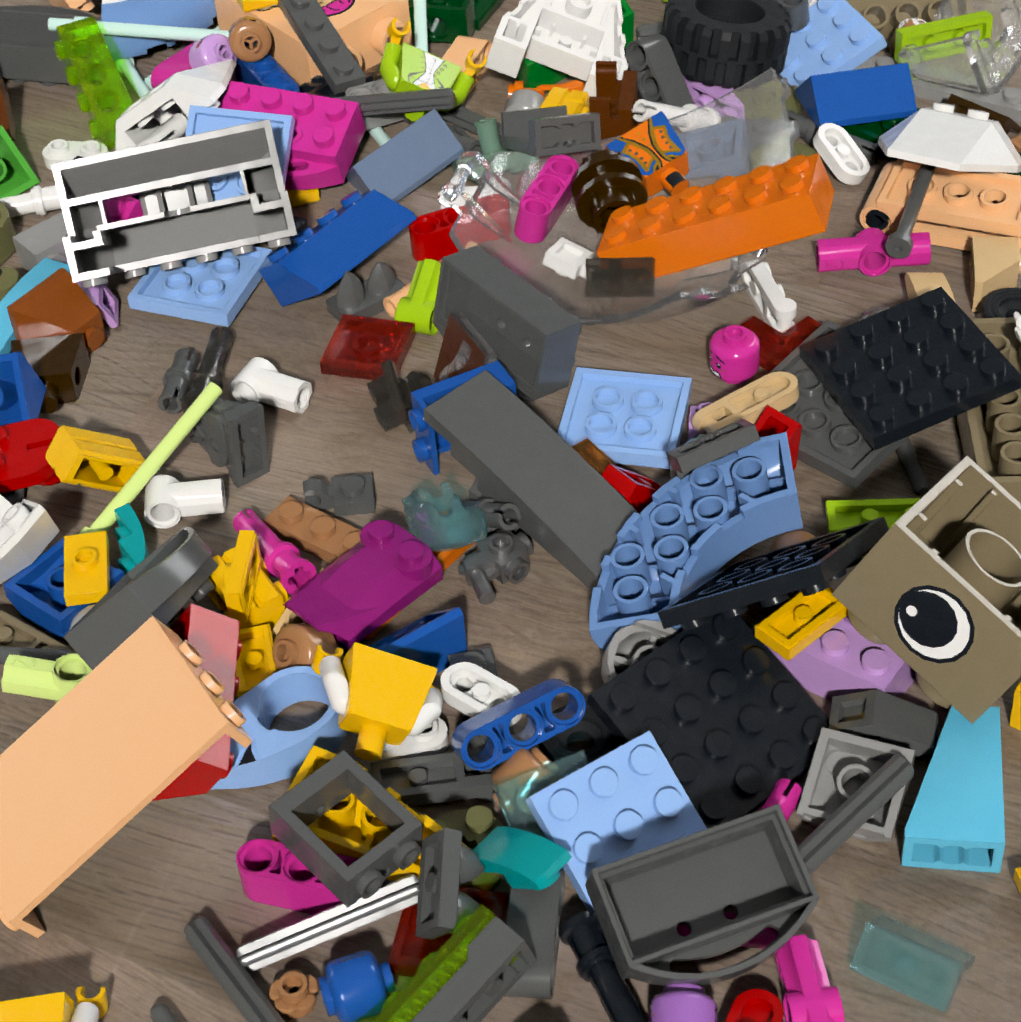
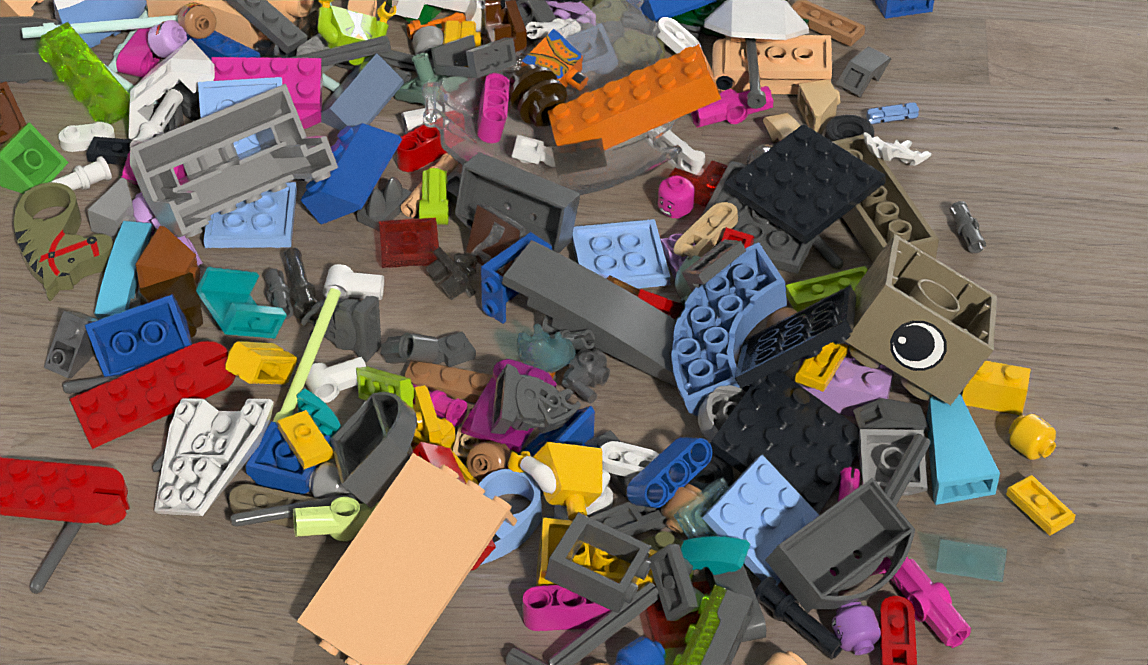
camera: 25 degrees left, 0 degrees up
none -> teal panel [196,267,287,339]
none -> lime plate [356,366,415,408]
none -> dark grey piece [381,332,439,364]
none -> dark grey piece [491,364,581,434]

